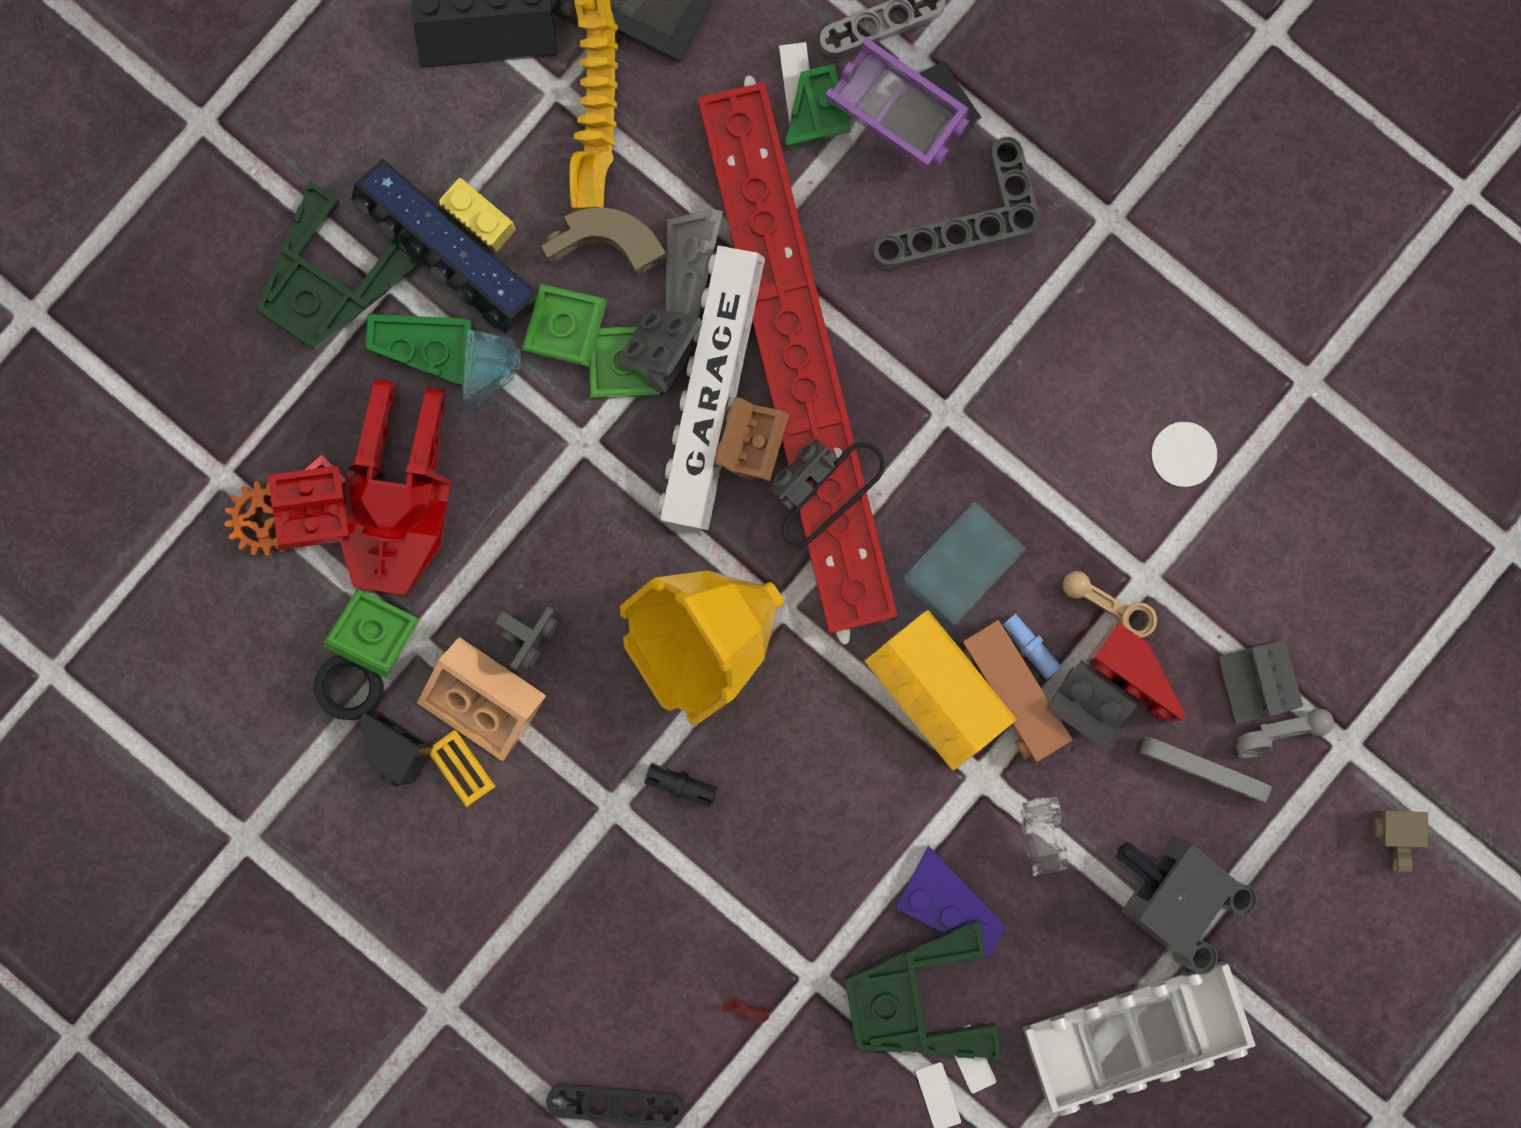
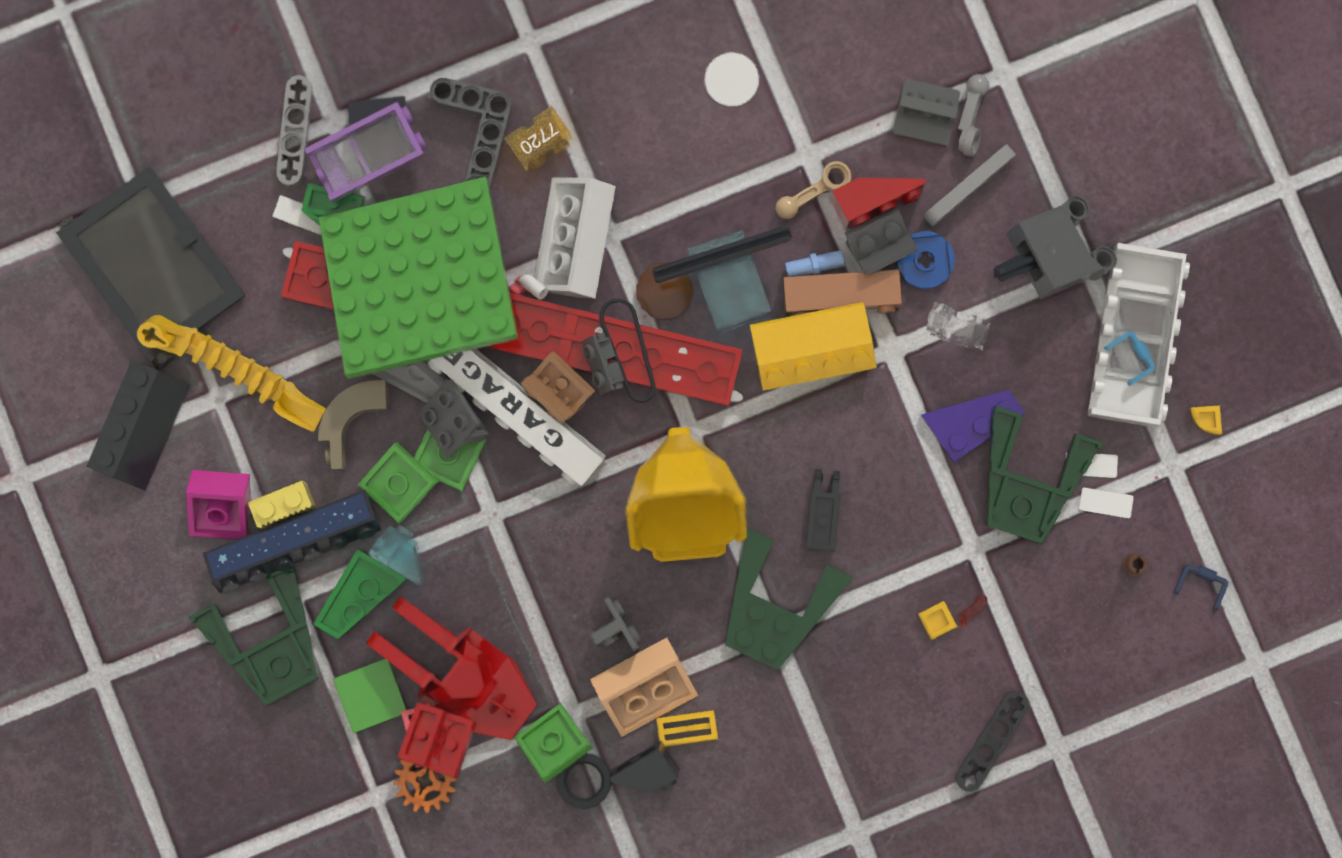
camera: 55 degrees left, 0 degrees up
black pin [644,762,718,808] -> none
dark tan brick [1372,811,1428,872] -> none
none -> dark pink slope [186,470,251,539]
none -> bright green plate [319,177,518,379]
none -> bright green tile [333,659,407,733]
none -> clear yellow brick [504,106,572,171]
none -> white arm [509,274,548,300]
none -> white slope [534,178,616,298]
none -> reddish brown dish [636,262,693,319]
none -> black axle [652,225,792,283]
none -> dark green wing [725,528,853,670]
none -> black hinge [806,469,840,552]
none -> blue plate [896,231,955,290]
none -> yellow tile [918,601,957,640]
none -> dark azure piece [1104,331,1155,386]

